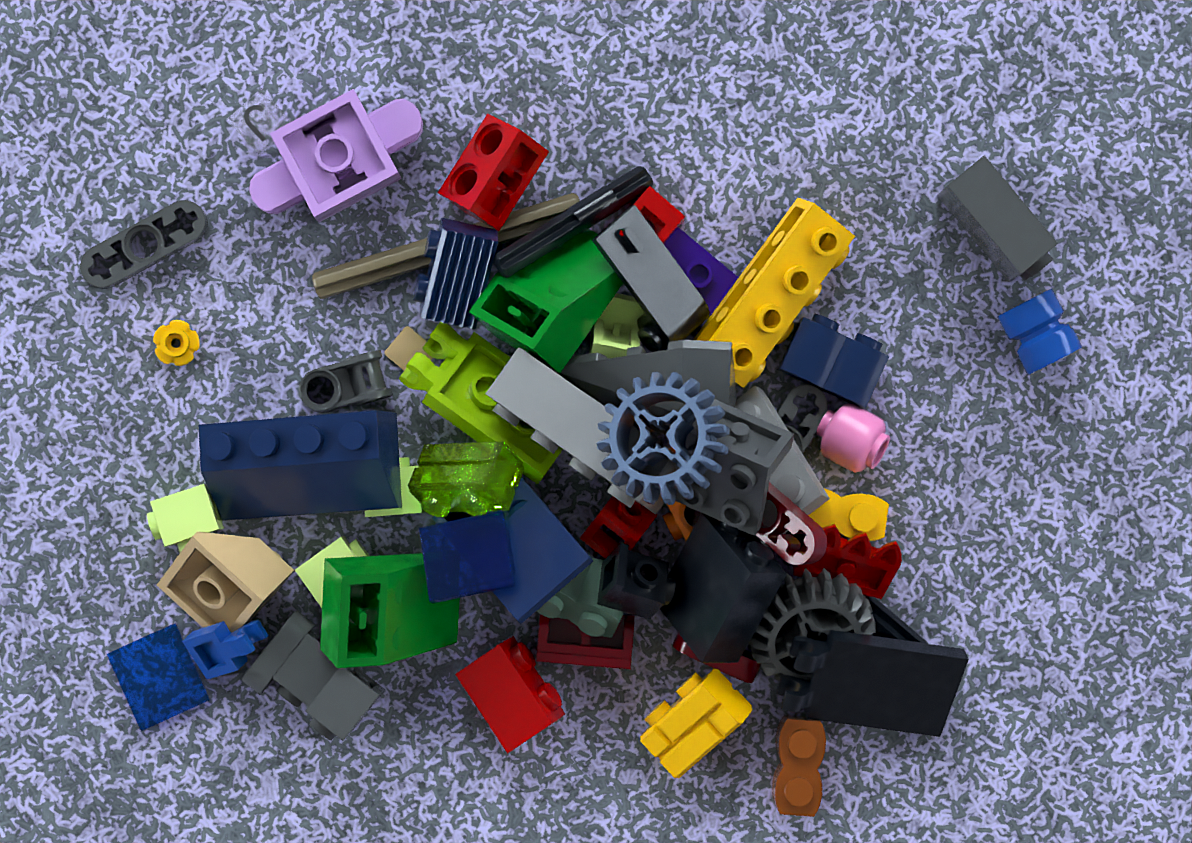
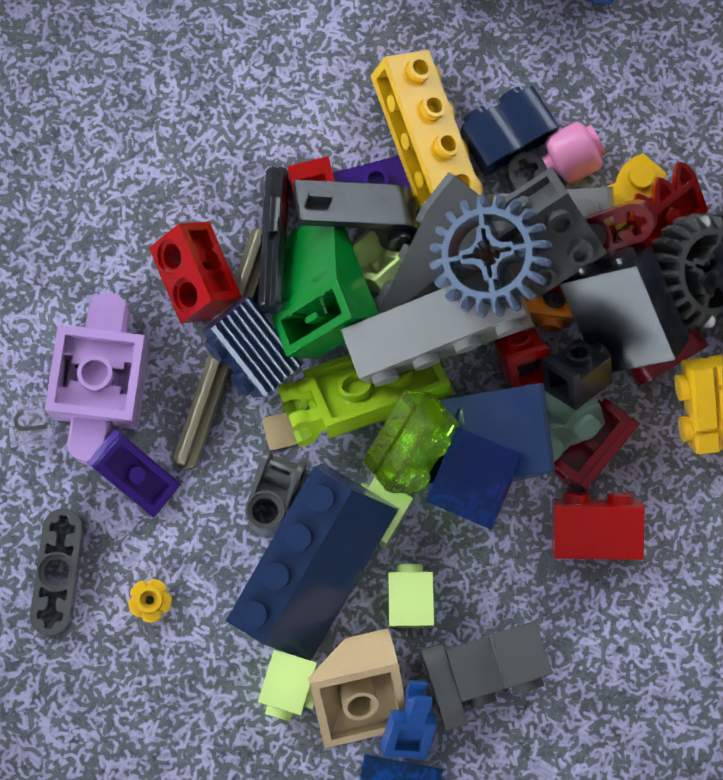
camera: 55 degrees left, 10 degrees down
green slope [320,551,462,668] -> none
none -> dark purple plate [87,429,181,518]

